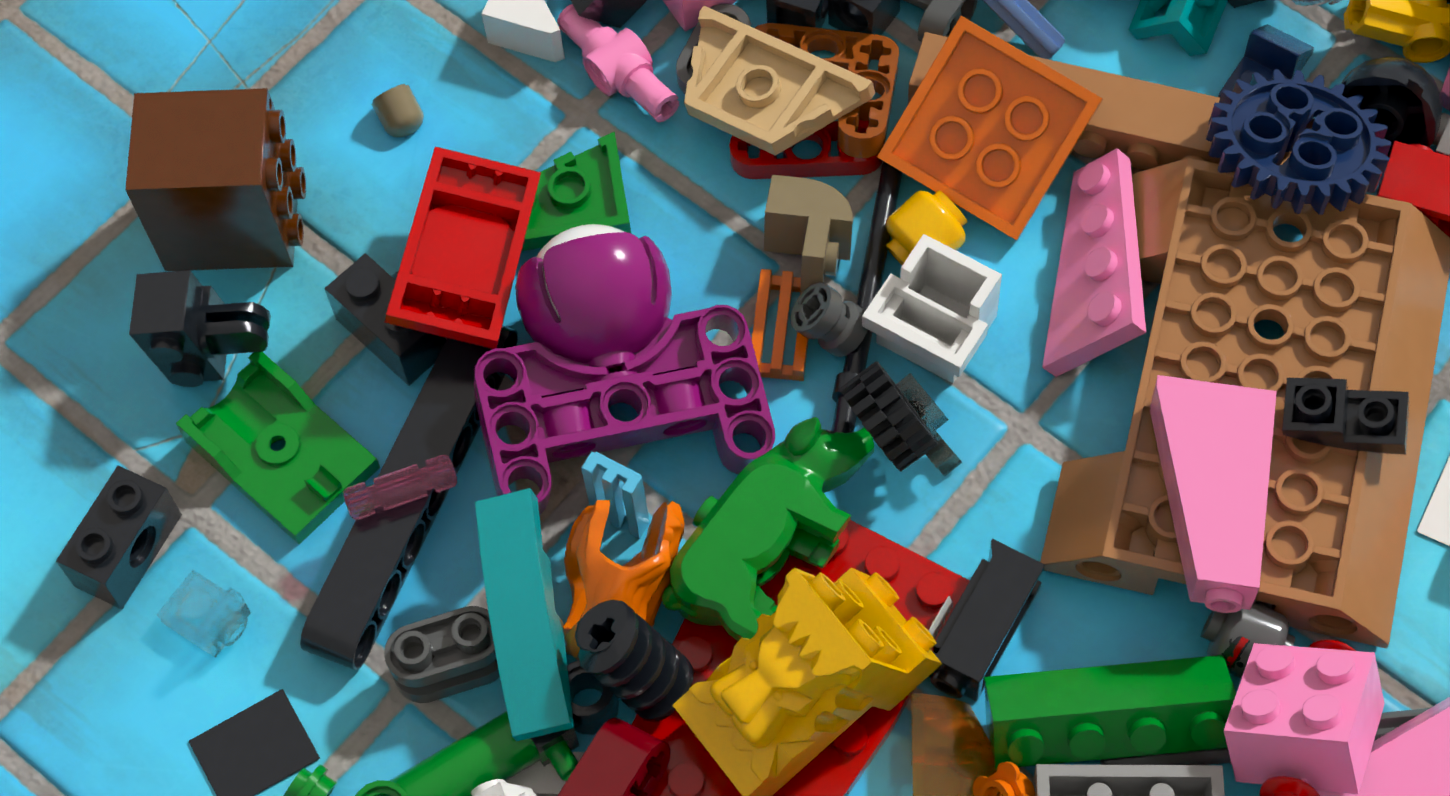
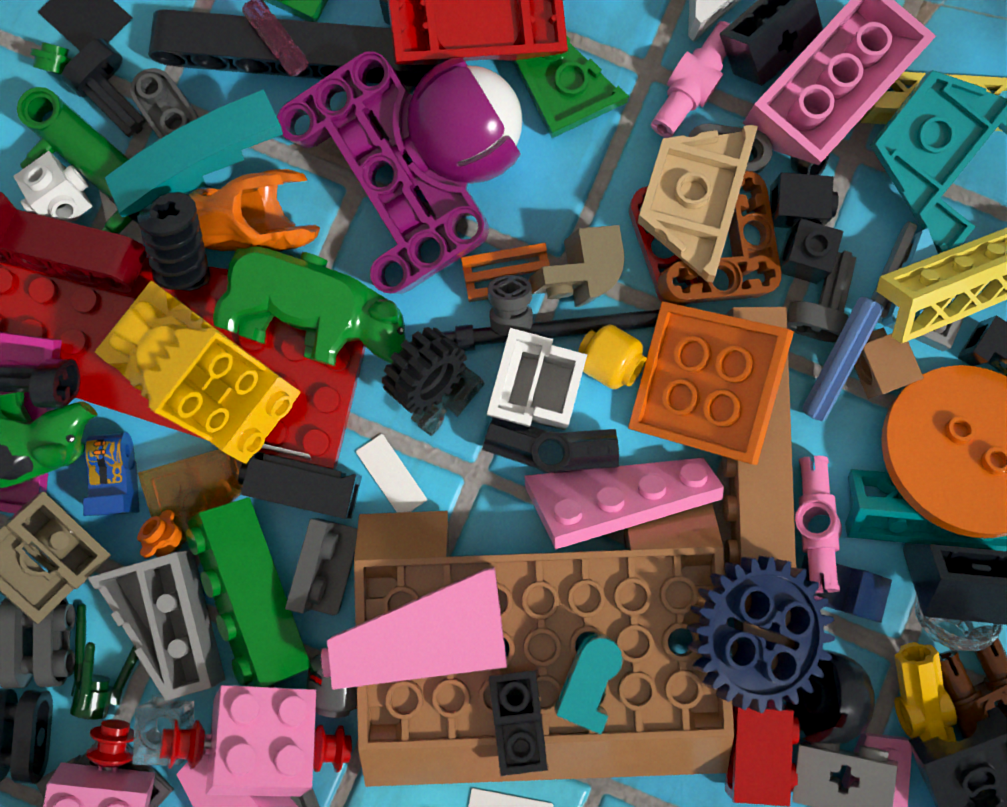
camera: 70 degrees right, 20 degrees up
medium azure tile [581,452,650,539] -> none
none -> black piece [62,38,146,137]
none -> dark grey bracket [285,518,358,615]
none -> white sticker [356,434,427,513]
none -> black piece [482,417,619,473]
none -> teal leg [554,634,623,735]
none -> bright pink pin [795,456,842,593]

